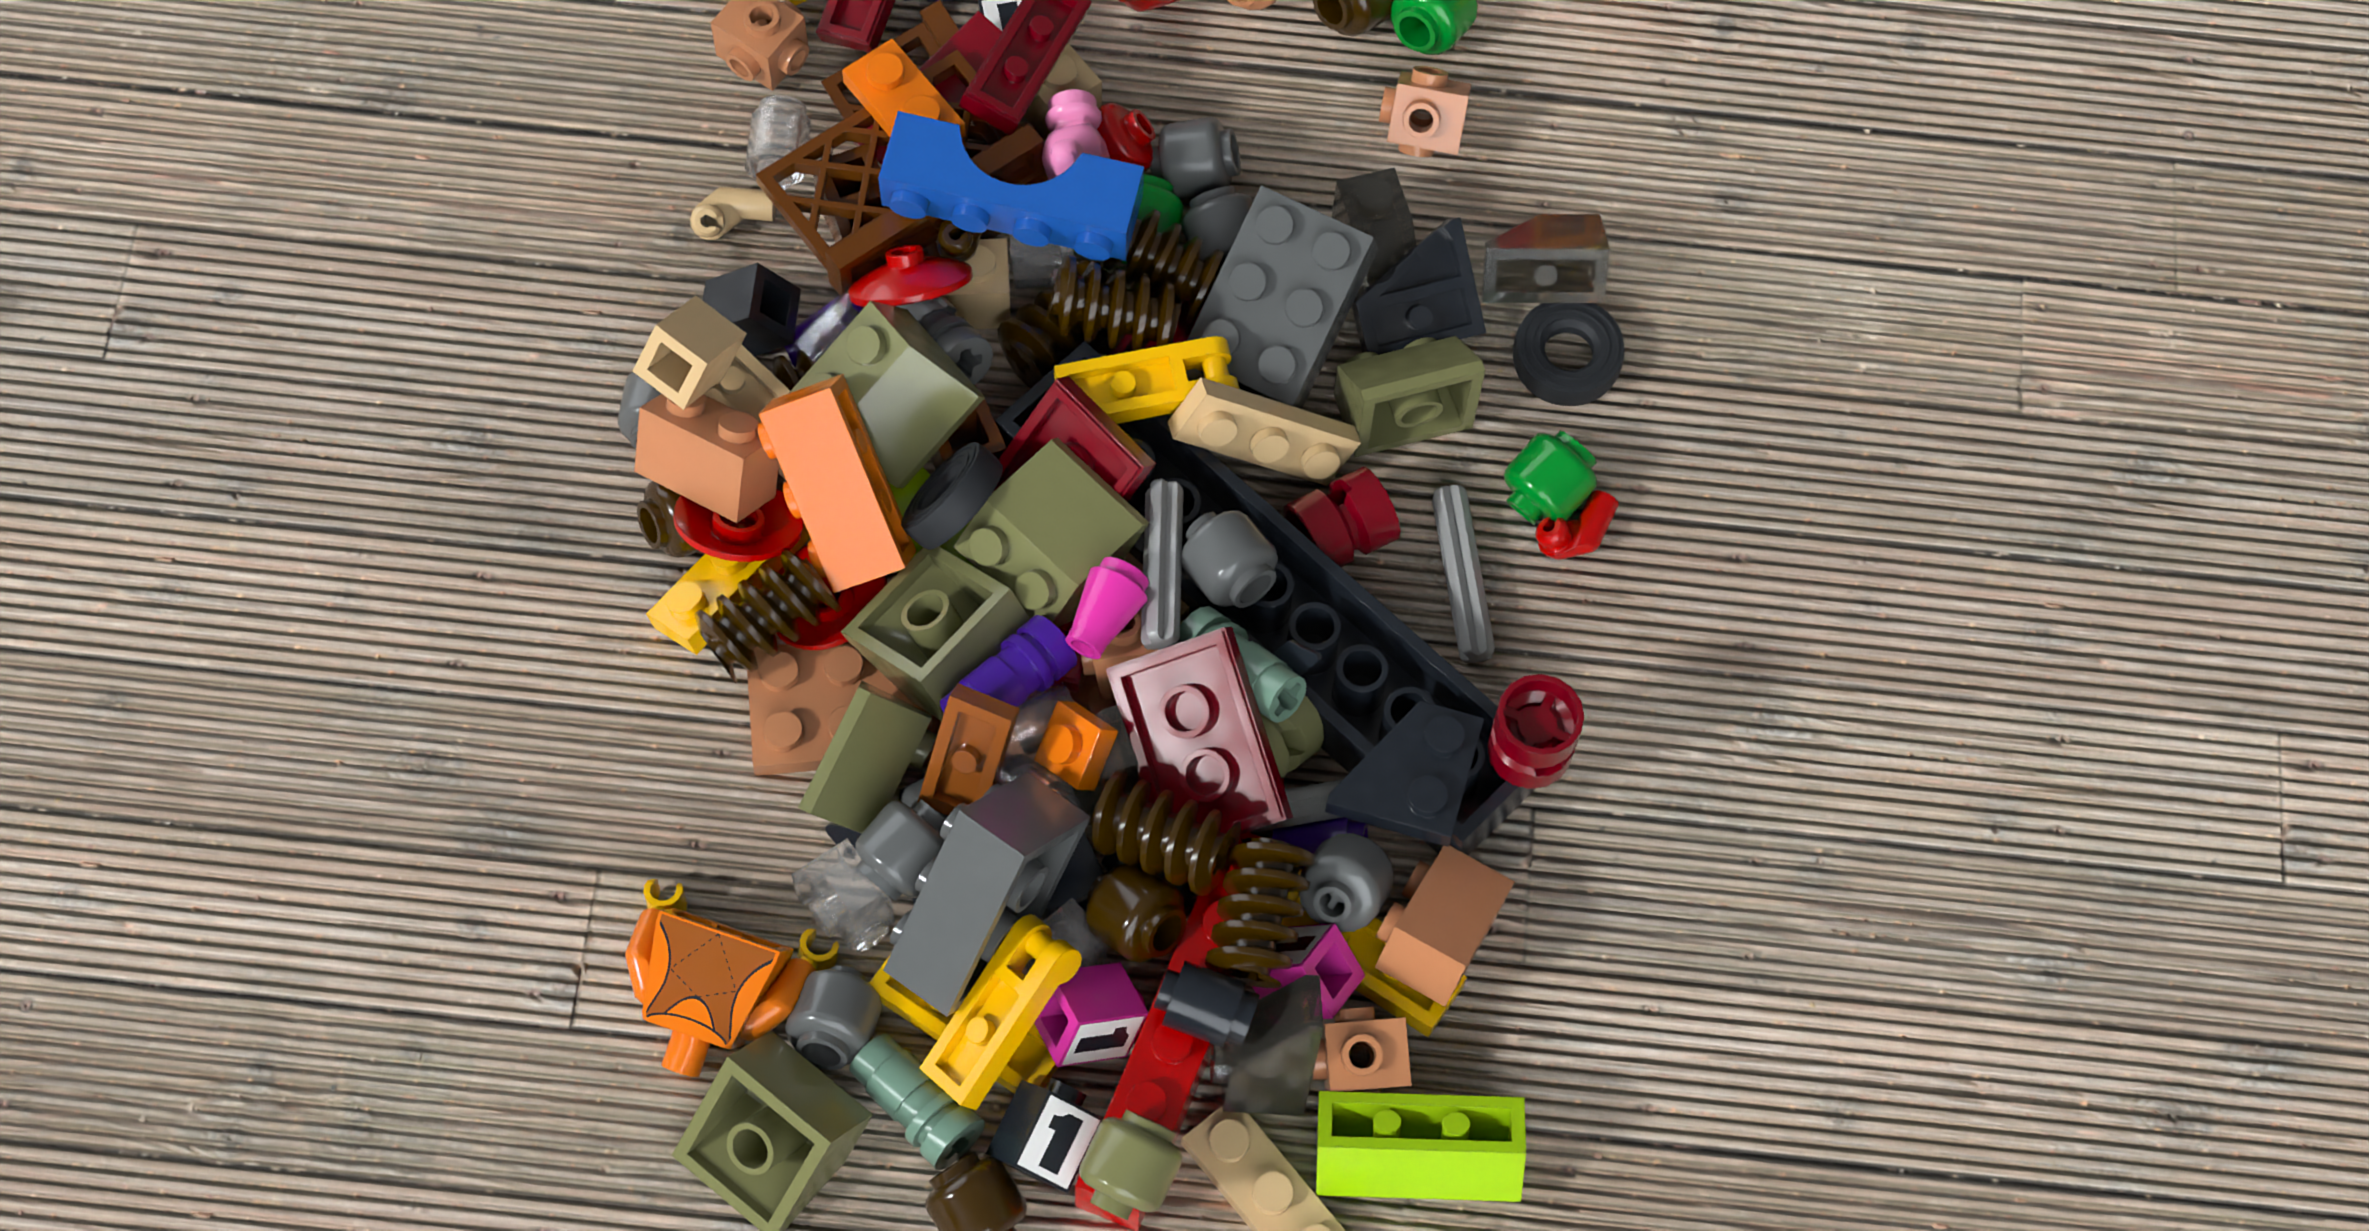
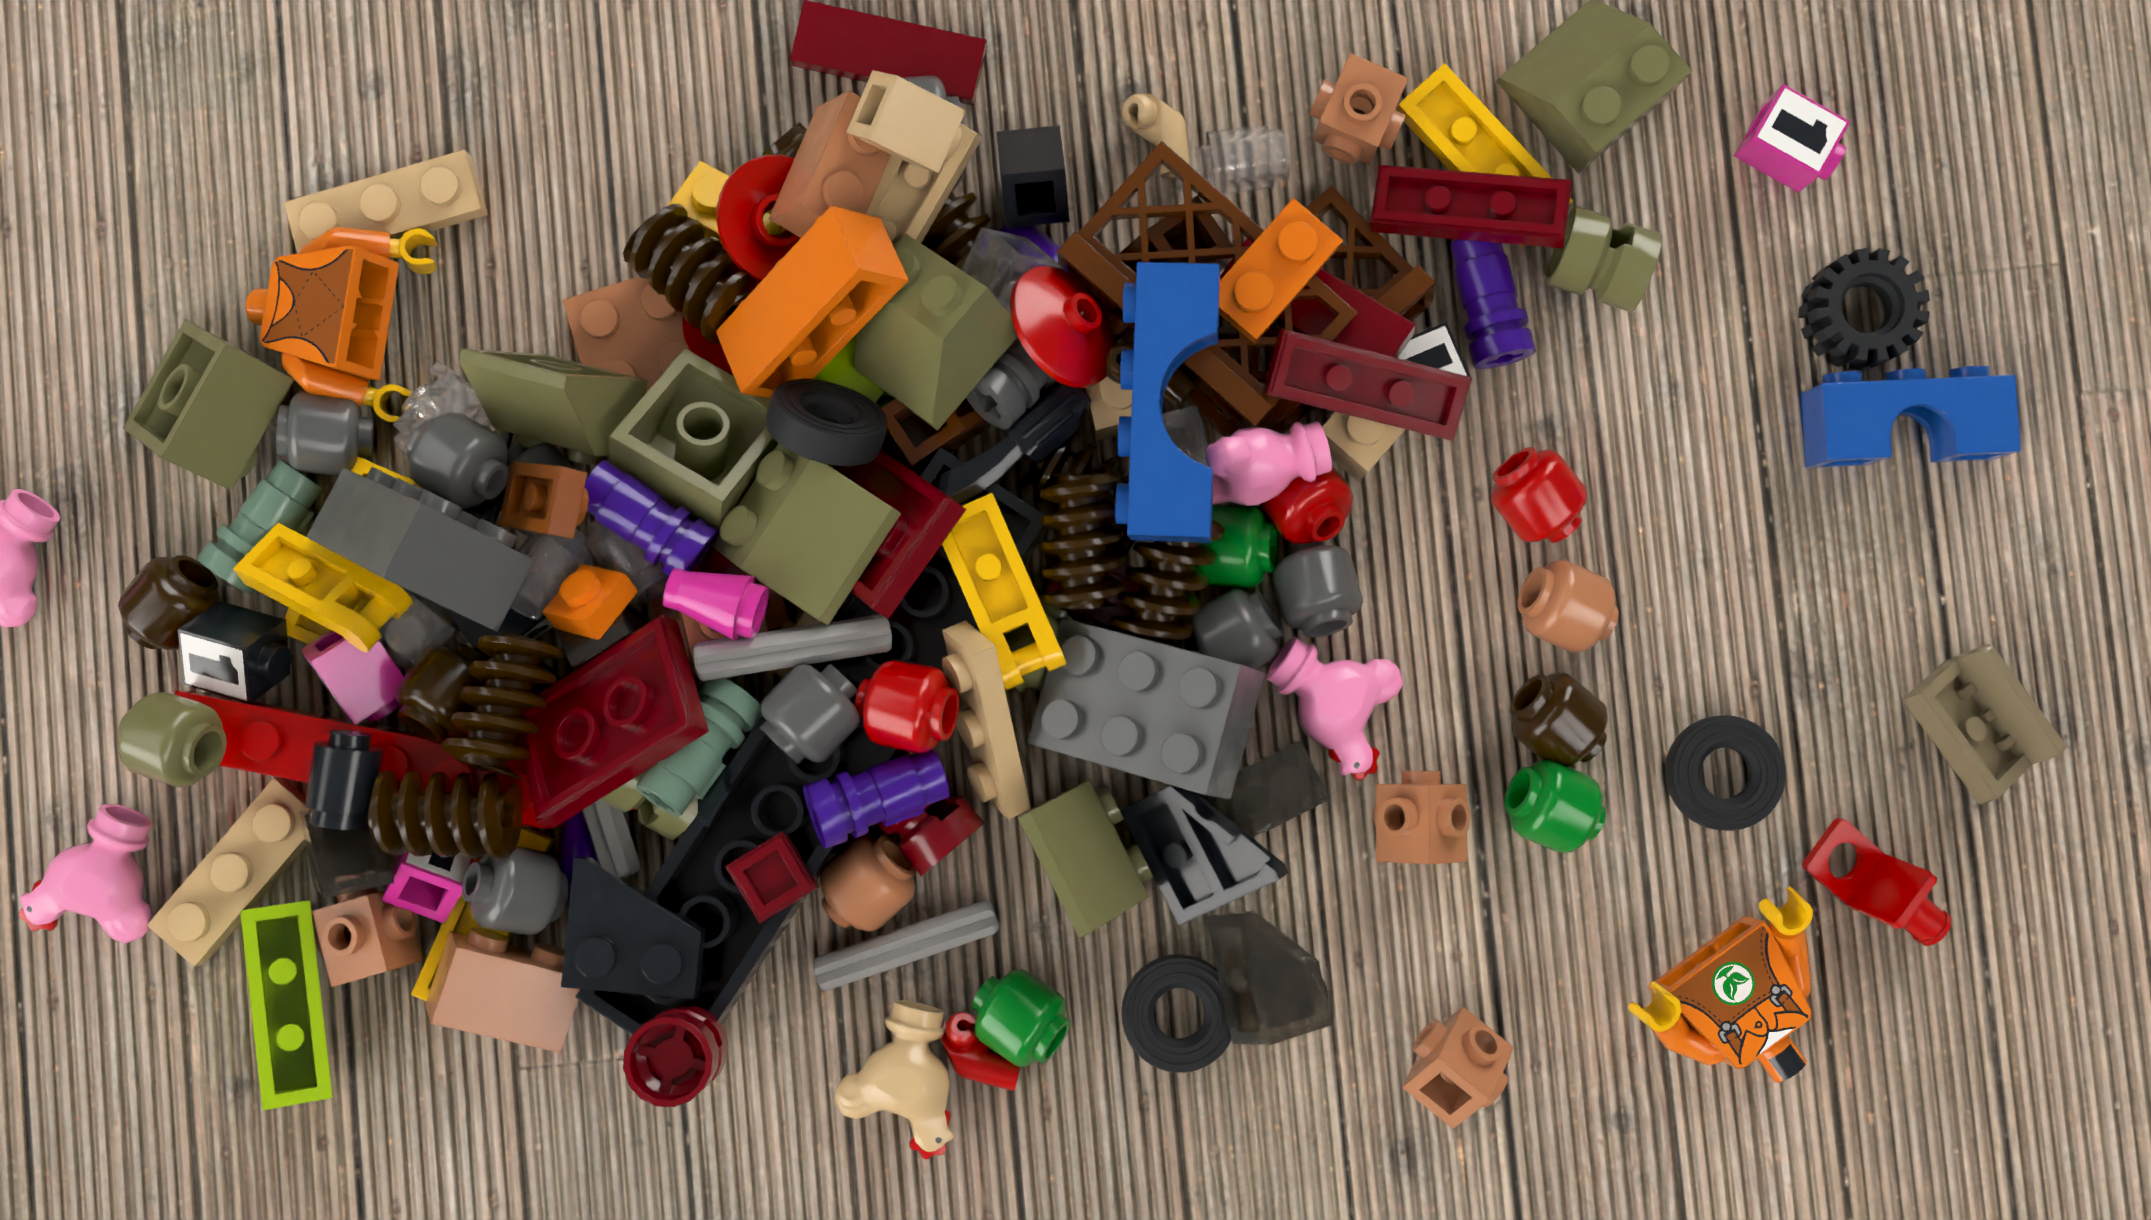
camera: 85 degrees right, 20 degrees up
none -> tan plate [283,149,488,254]
none -> dark red tile [725,830,819,924]
none -> dark red tile [790,0,987,106]
none -> dark purple axle [803,749,949,849]
none -> nougat head [820,835,916,931]
none -> tan animal [835,1000,955,1159]
none -> red head [855,660,959,753]
none -> black piece [938,384,1091,505]
none -> bright pink animal [1265,637,1403,781]
none -> nougat brick [1402,1007,1514,1129]

